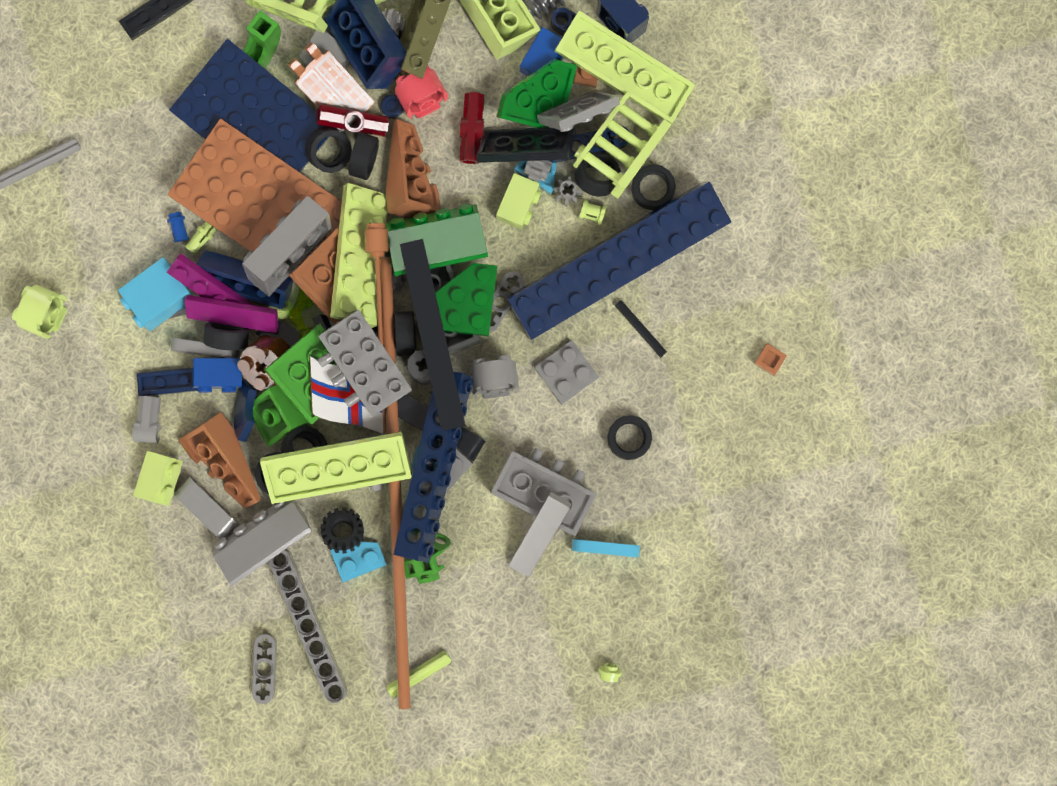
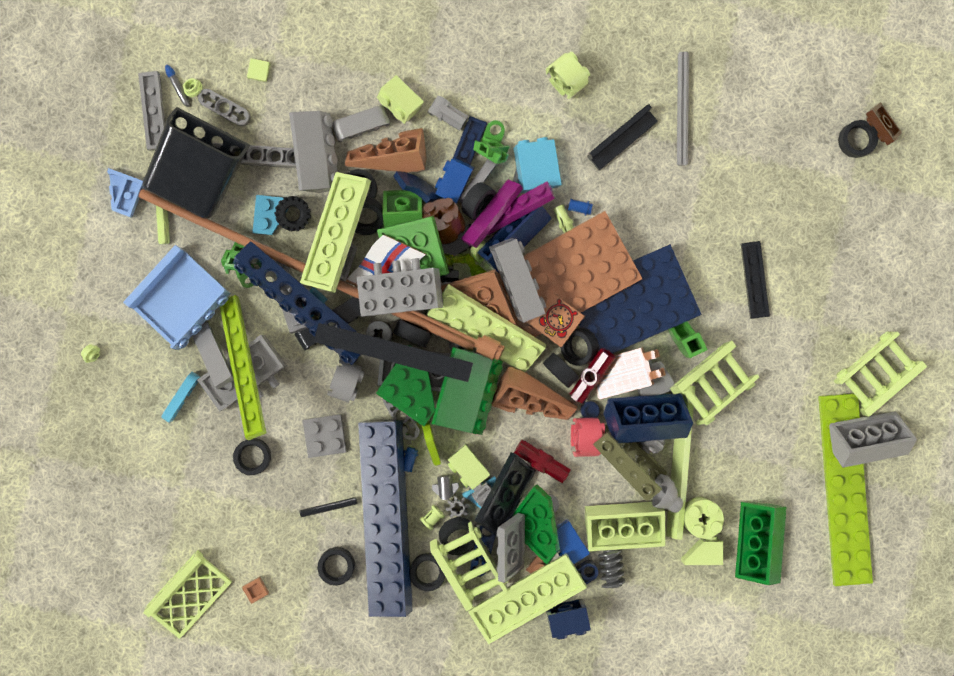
camera: 120 degrees right, 5 degrees up
none -> light blue wing [107,168,143,218]
none -> light blue panel [123,245,231,350]
none -> light grey plate [138,71,165,151]
none -> black piece [142,107,250,219]
none -> yellowish green fence [143,550,232,639]
none -> flat silver piece [165,65,190,107]
none -> yellowish green plate [183,78,203,97]
none -> lime tile [220,295,267,440]
none -> yellowish green tile [247,58,270,82]
none -> black tyre [317,547,355,586]
none -> blue pin [404,447,419,472]
none -> lime tile [422,420,441,466]
none -> flat silver piece [432,475,459,500]
none -> bright green piece [473,120,510,164]
none -> nougat tile [531,293,585,347]
none -> black fence [587,103,658,171]

